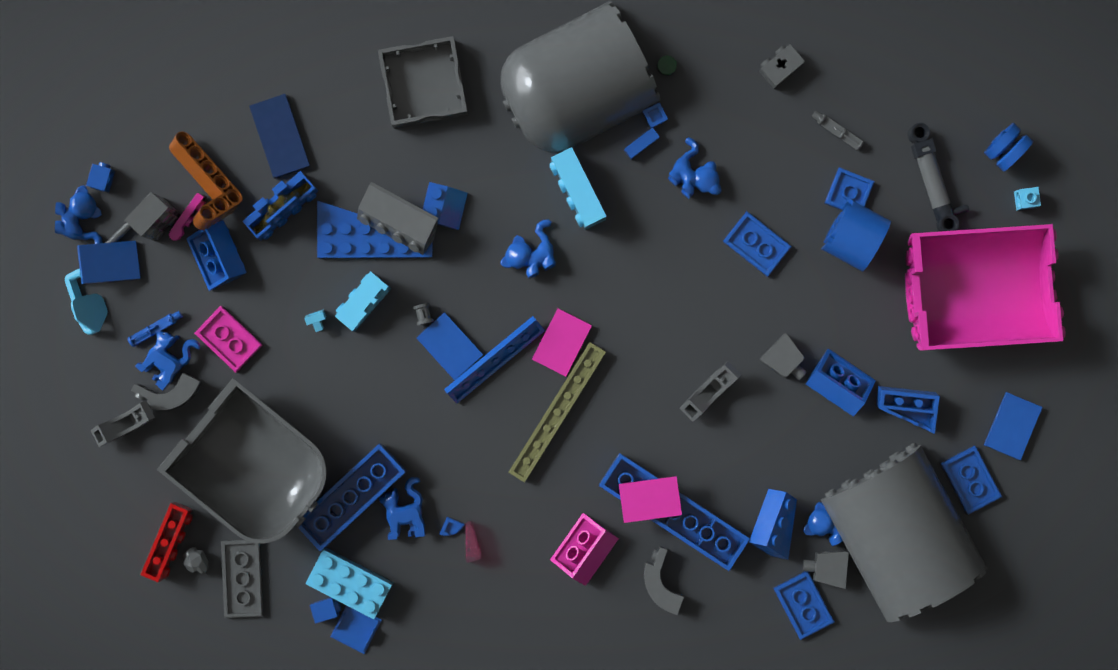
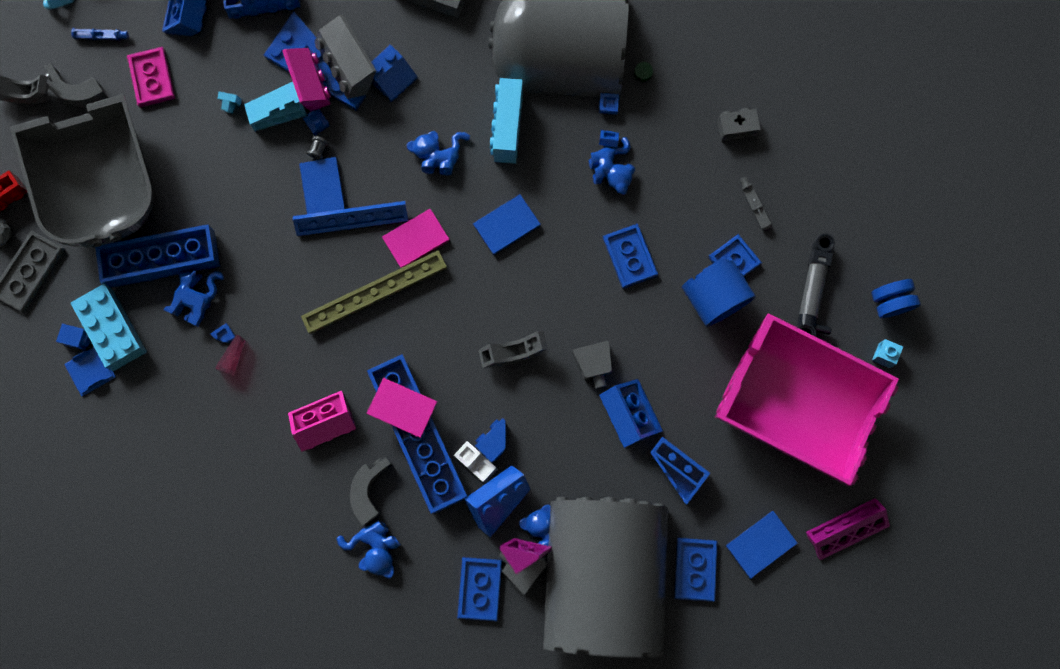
camera: 30 degrees right, 10 degrees down
blue animal [135,331,201,391] -> none
blue piece [624,127,660,160] -> none
none -> dark pink slope [282,48,331,112]
none -> blue tile [303,109,330,136]
none -> blue animal [336,521,401,579]
none -> white slope [454,441,498,484]
none -> blue tile [473,194,541,256]
none -> blue slope [475,418,506,464]
none -> magenta slope [500,538,552,574]
none -> blue plate [599,130,619,148]
none -> magenta fence [806,498,890,560]

